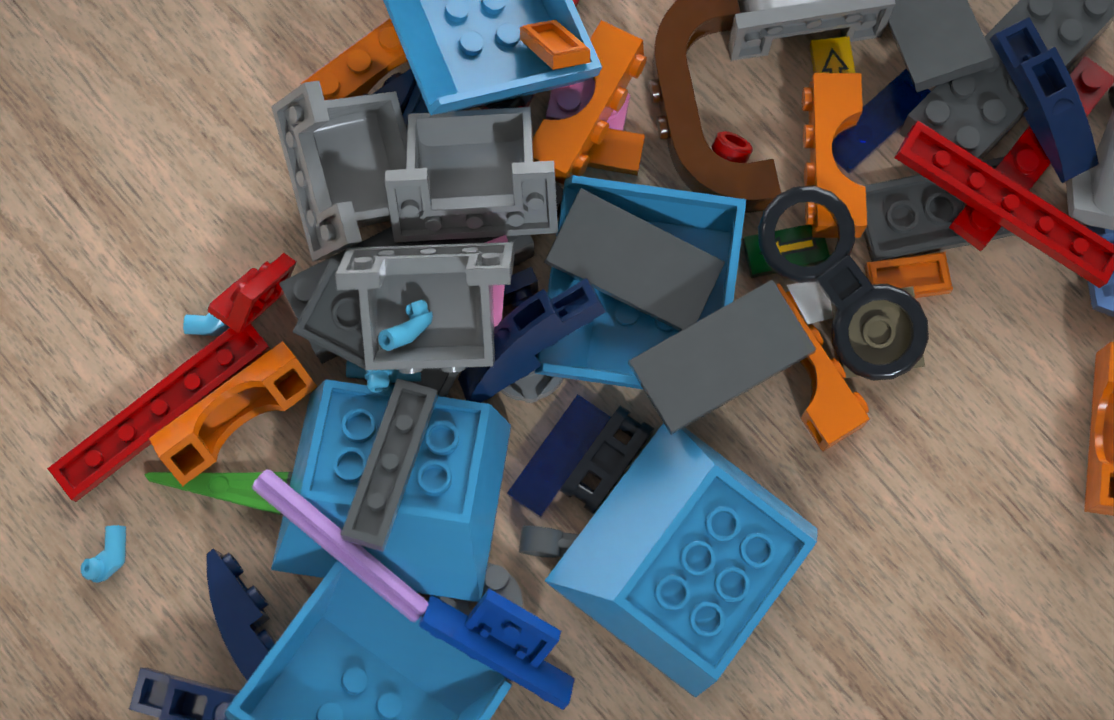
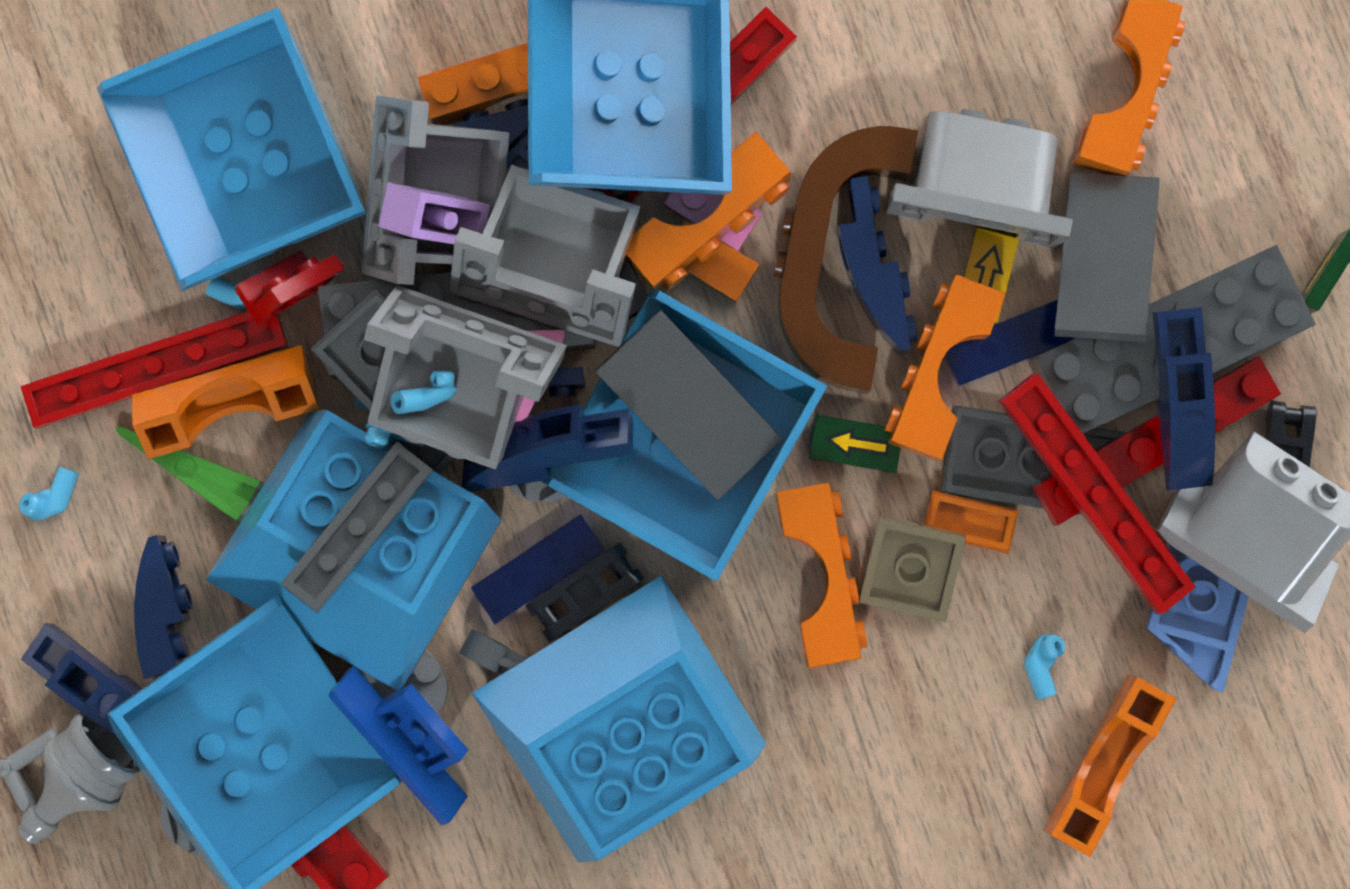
camera: 20 degrees right, 10 degrees up
lavender axle [252,469,429,622] -> none
orange tile [520,19,590,70] -> none
dark grey tile [628,280,817,435] -> none
red tile [711,131,753,163] -> none
black bar [758,186,929,381] -> none
white sticker [787,282,833,325] -> none
none -> dark azure piece [97,7,367,292]
none -> lavender brick [378,182,490,244]
none -> dark blue slope [836,176,917,354]
none -> medium azure arm [1024,634,1065,700]

